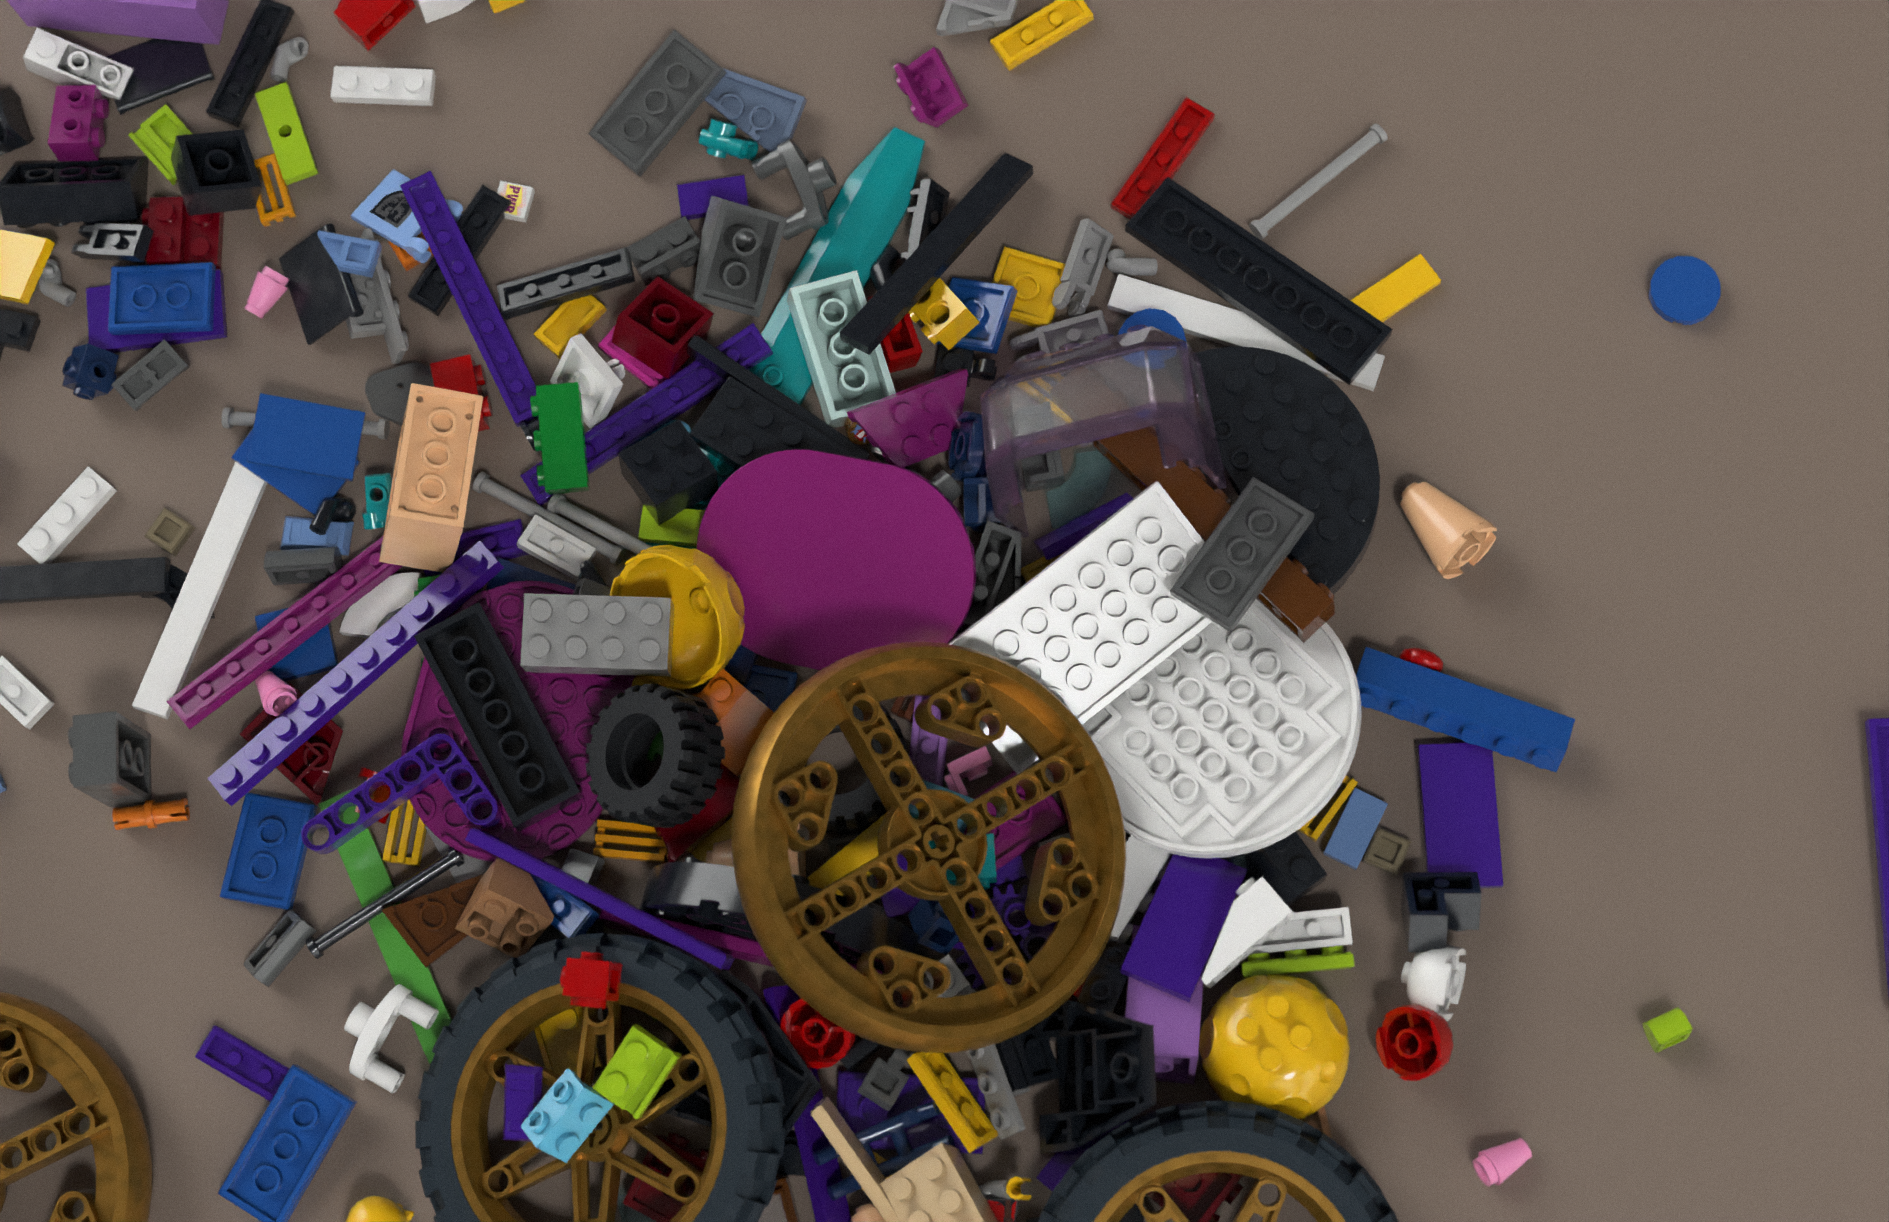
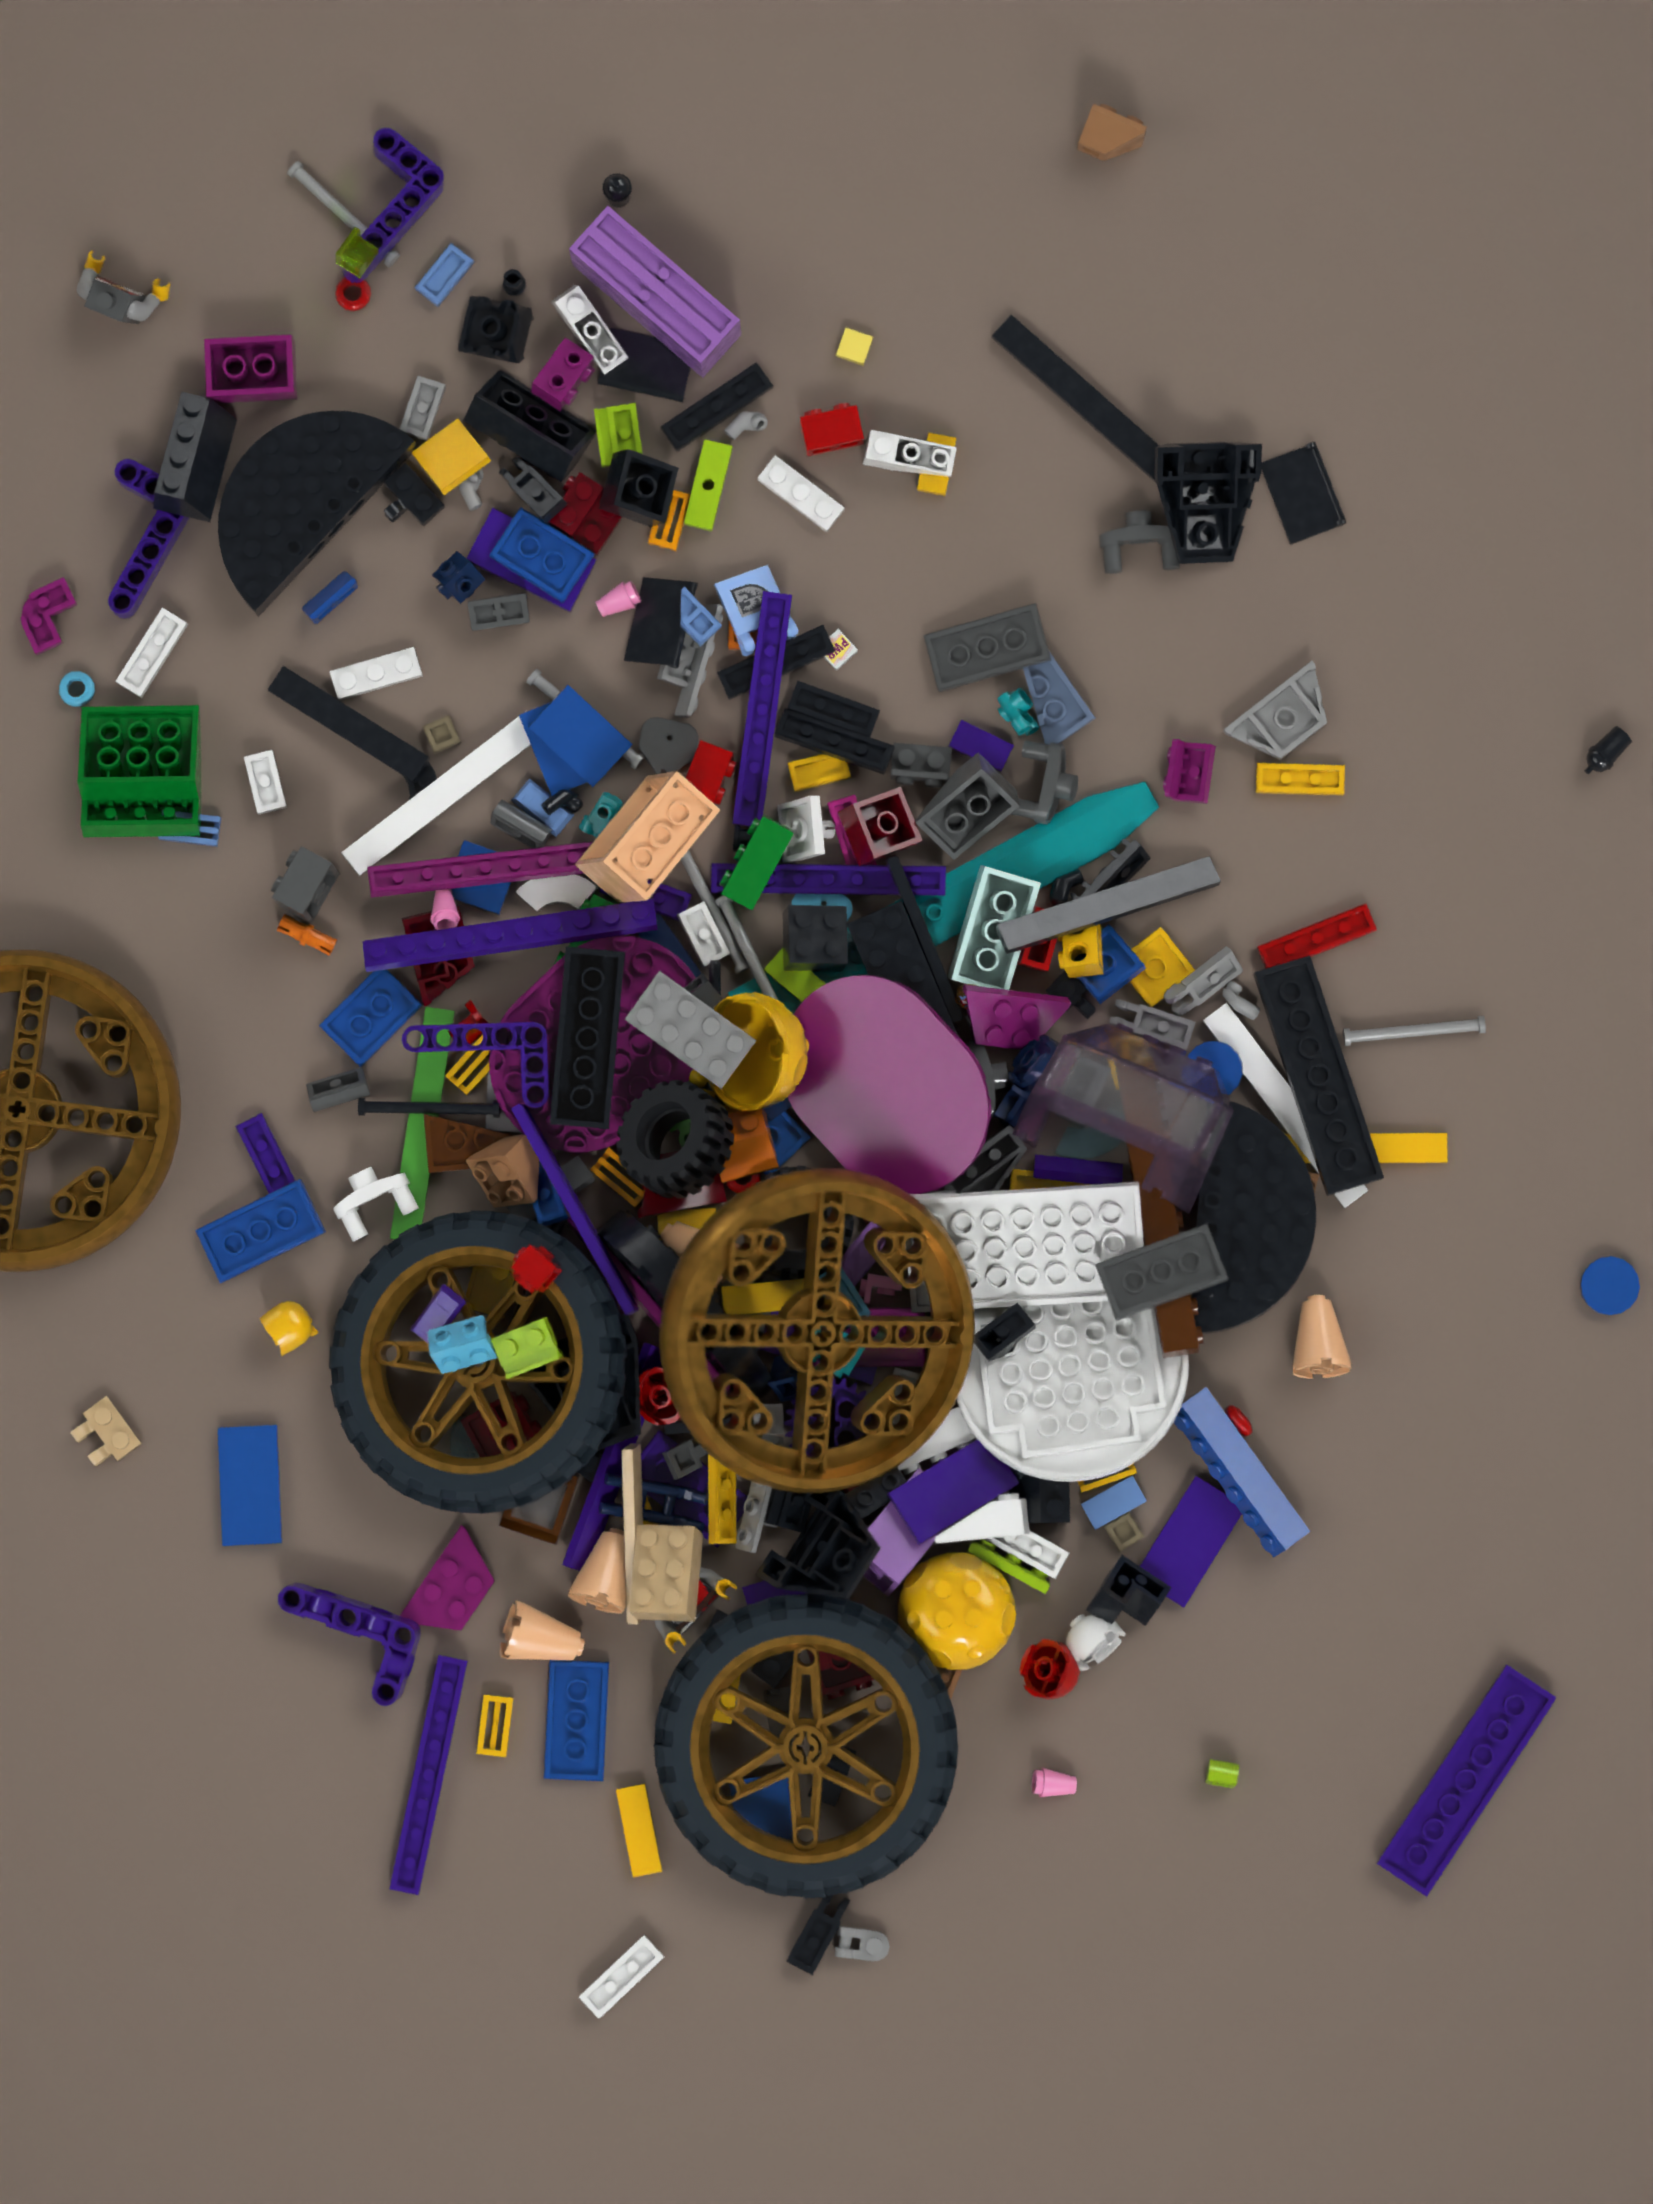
camera: 25 degrees right, 10 degrees up
none -> black plate [788,681,880,737]
none -> black slope [974,1302,1036,1362]

